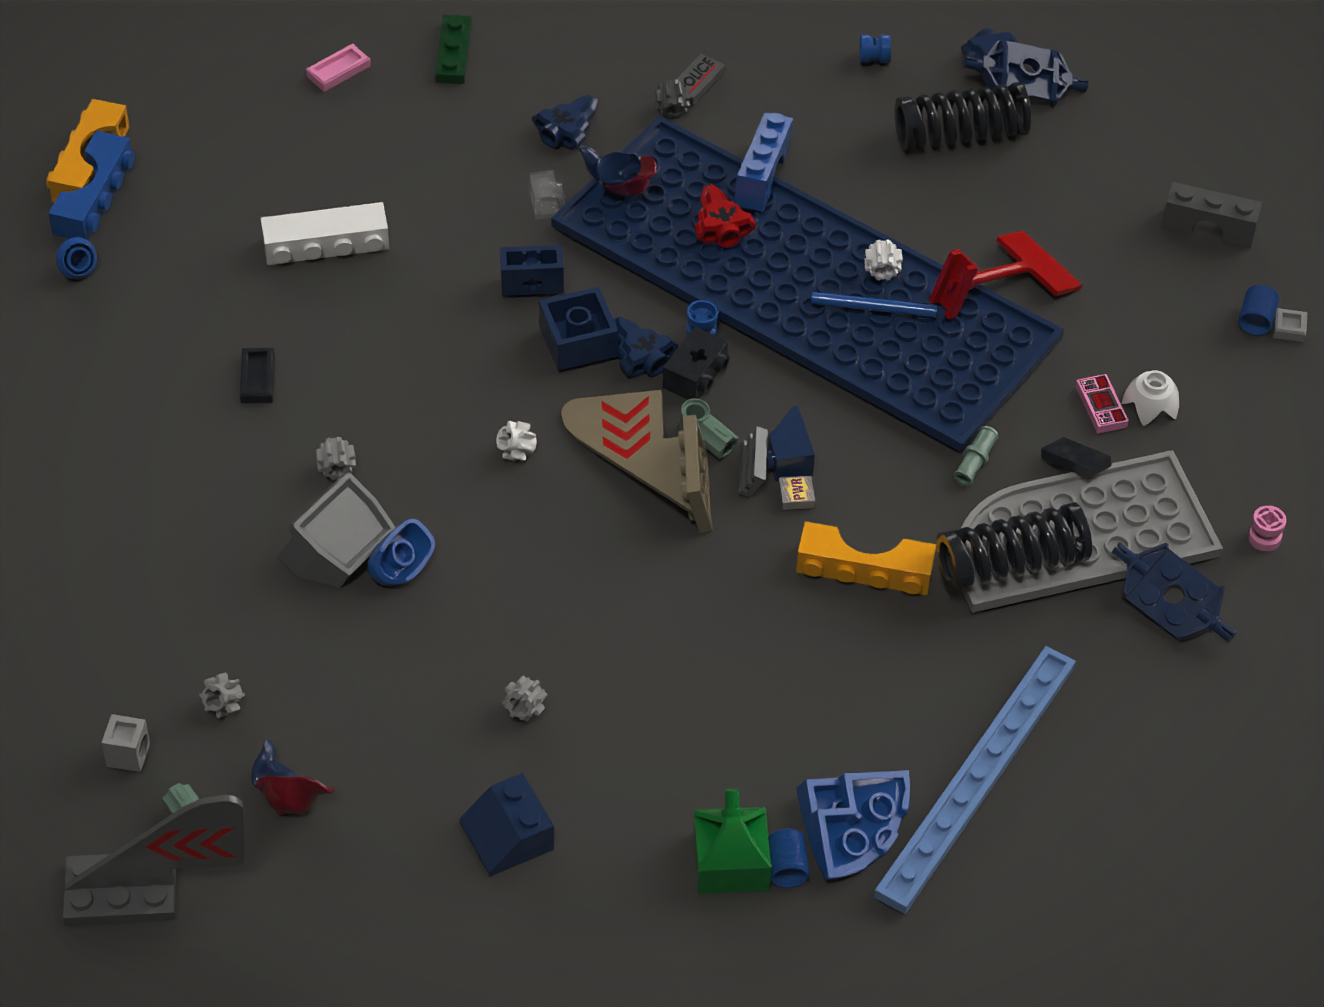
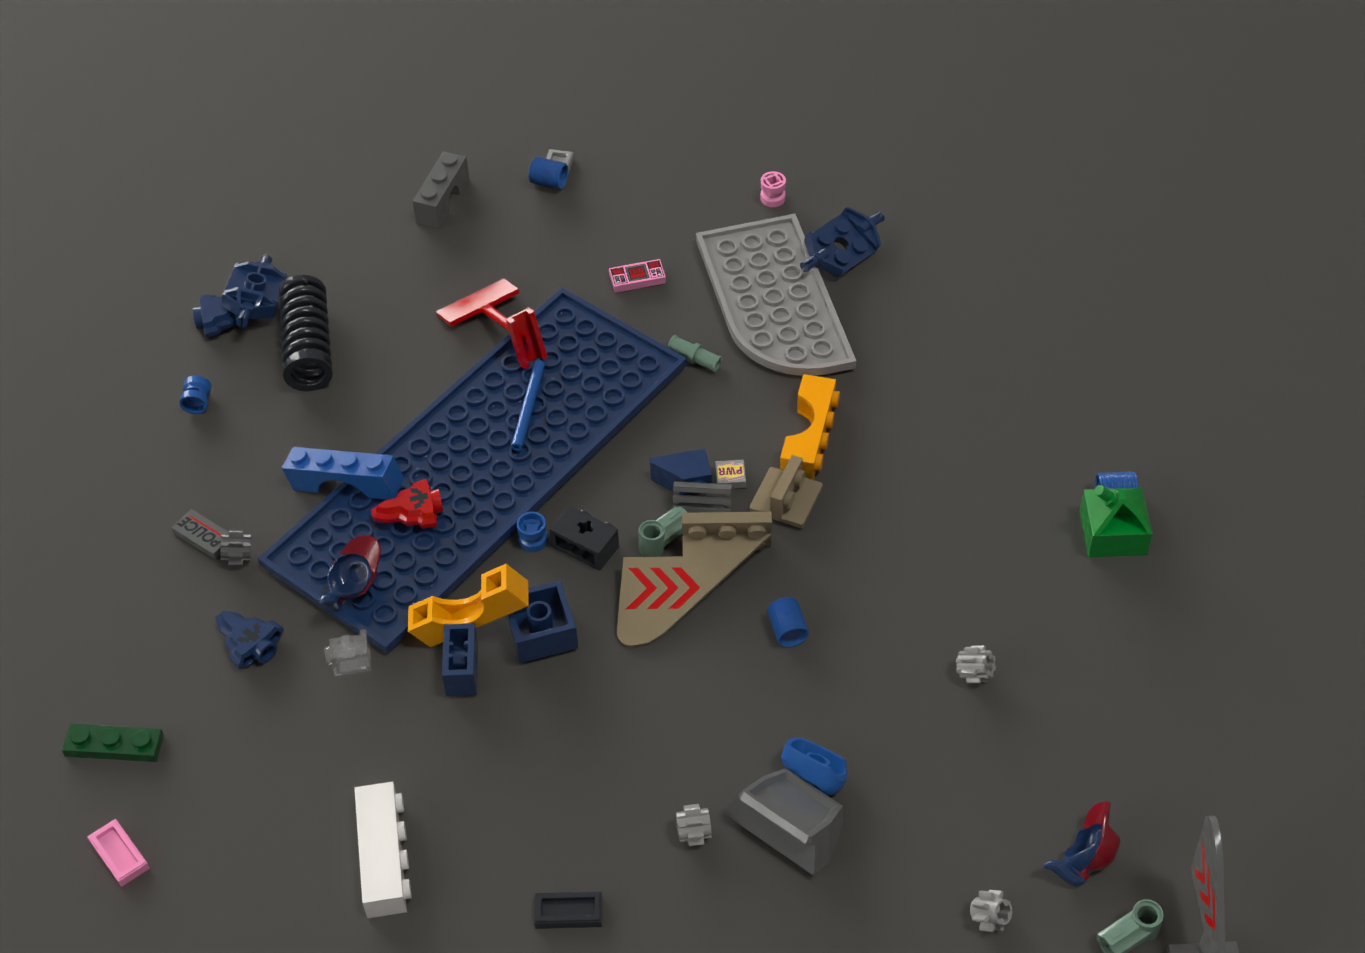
camera: 85 degrees left, 0 degrees up
dark blue slope [459,773,554,877] -> none
white gear [496,421,537,461] -> none
dark blue rock [613,316,679,378] -> none
blue brick [796,770,910,881] -> none
white gear [864,240,903,281] -> none
medium blue plate [874,646,1076,914] -> none
black piece [936,502,1092,592] -> none
black tile [1041,437,1111,478] -> none
white piece [1121,370,1179,426] -> none
none -> light orange arch [408,564,529,647]
none -> dark tan bracket [750,455,823,528]
none -> blue piece [767,597,809,647]

